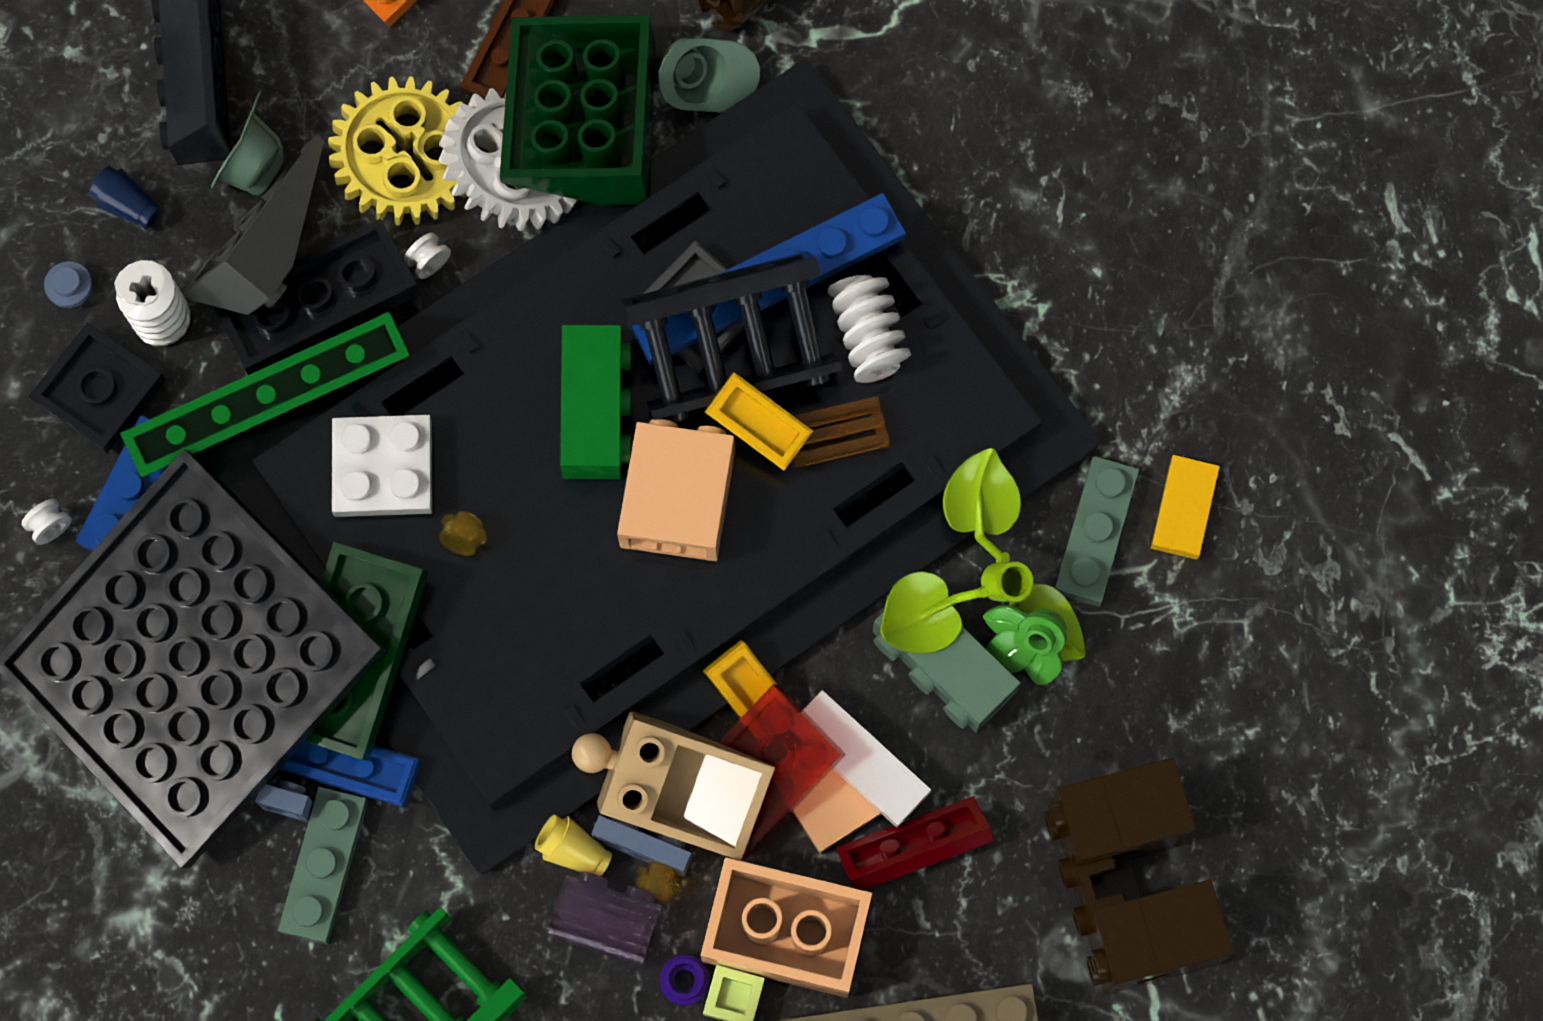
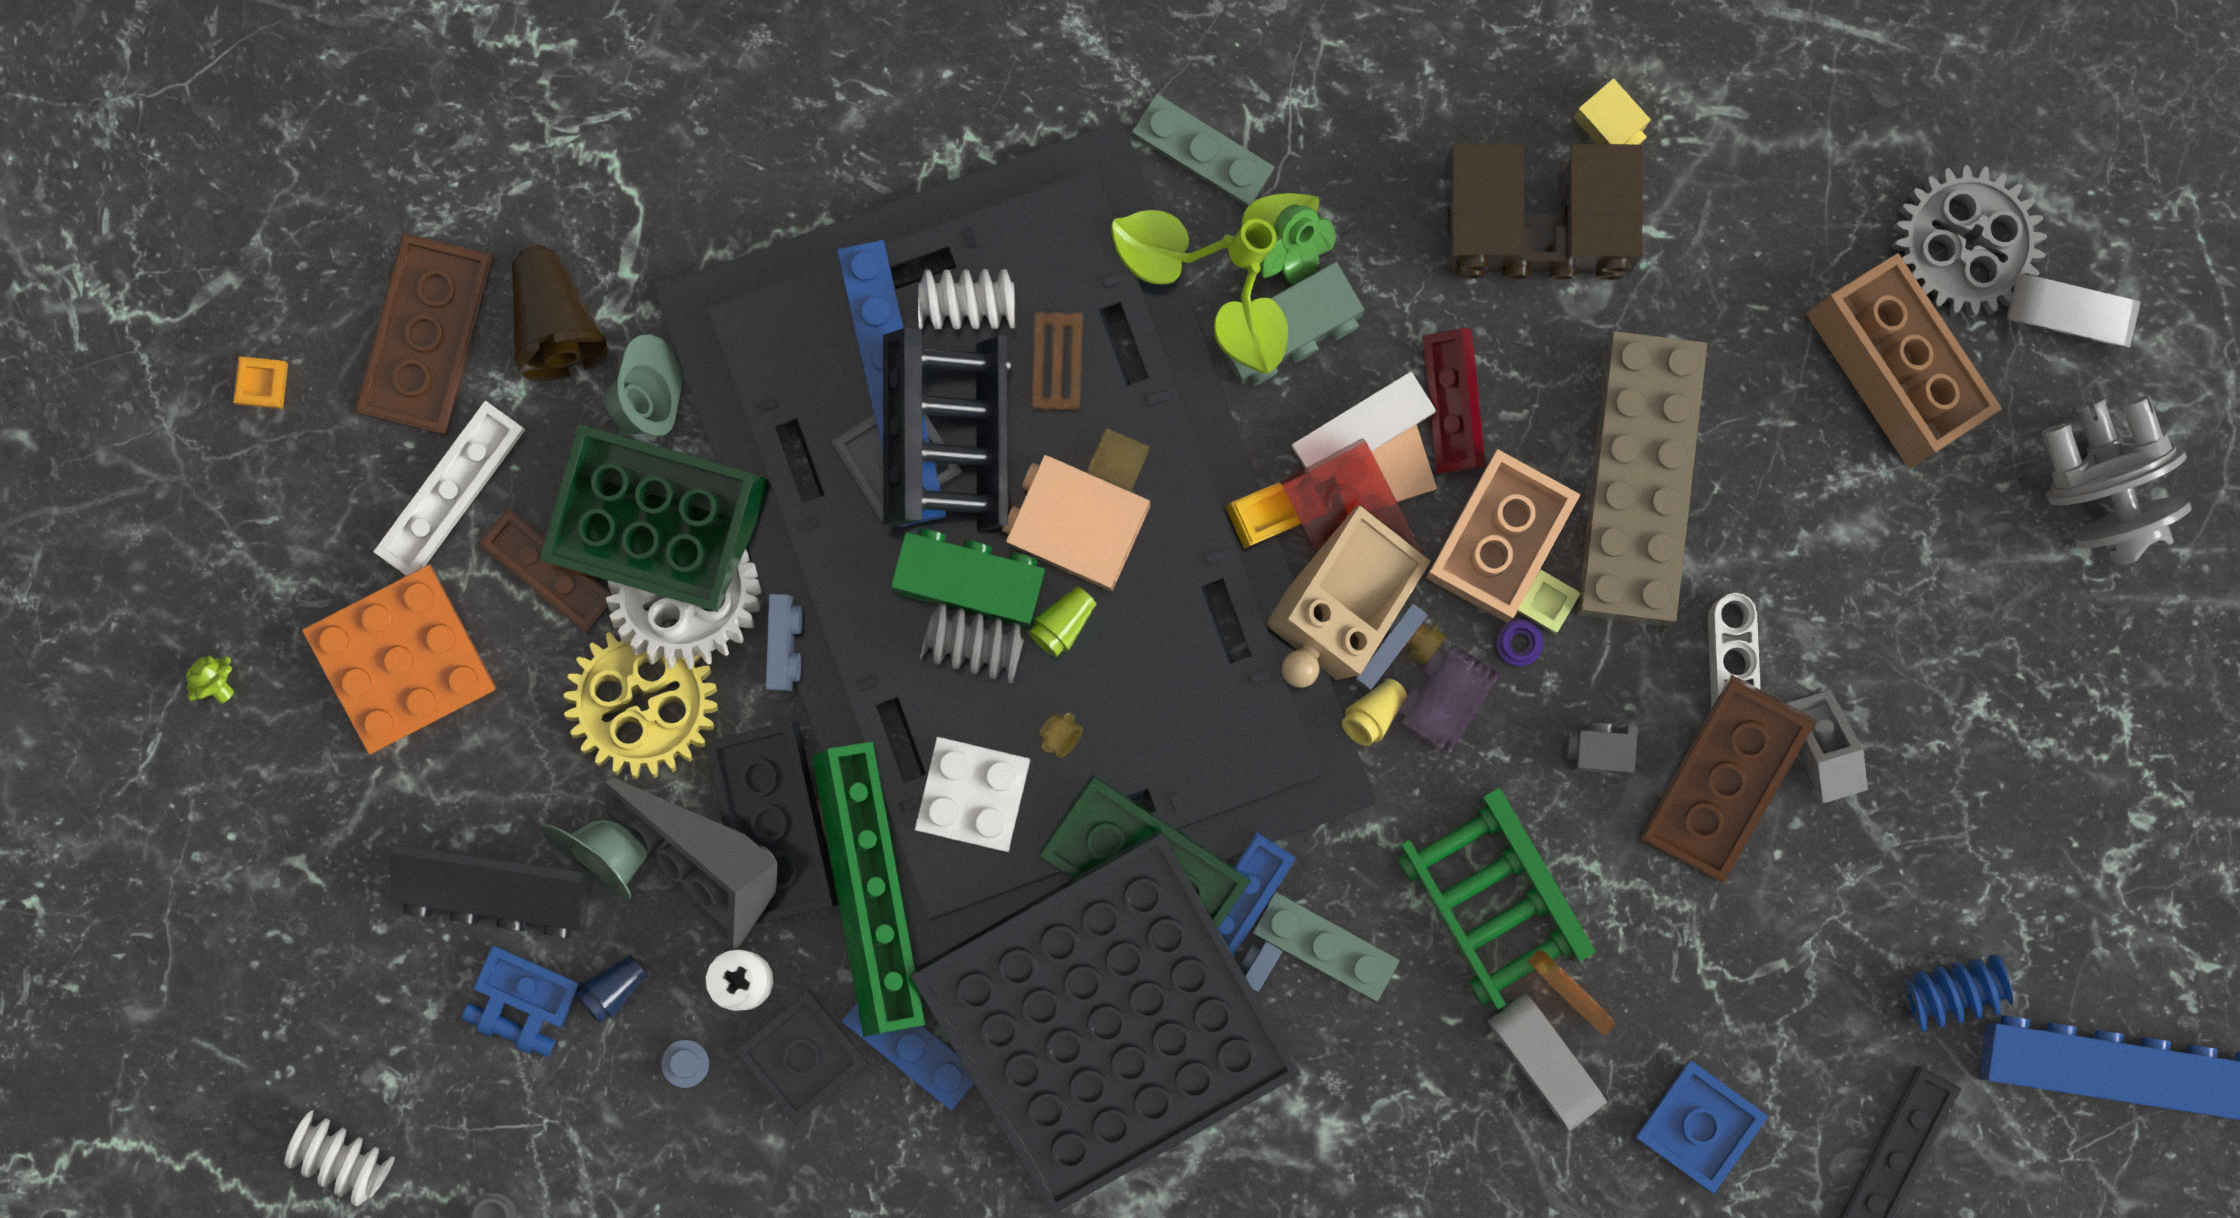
camera: 80 degrees left, 10 degrees up
white bush [21,499,72,545] -> none
white bush [404,232,451,279] -> none
yellow tile [704,373,813,470] -> none
yellow tile [1150,455,1220,560] -> none
none -> blue plate [461,946,581,1057]
none -> sand blue plate [766,594,803,691]
none -> light grey piece [920,603,1024,684]
none -> lime cone [1028,586,1097,657]
none -> clear yellow plate [1087,428,1150,492]
none -> light yellow brick [1574,78,1651,145]

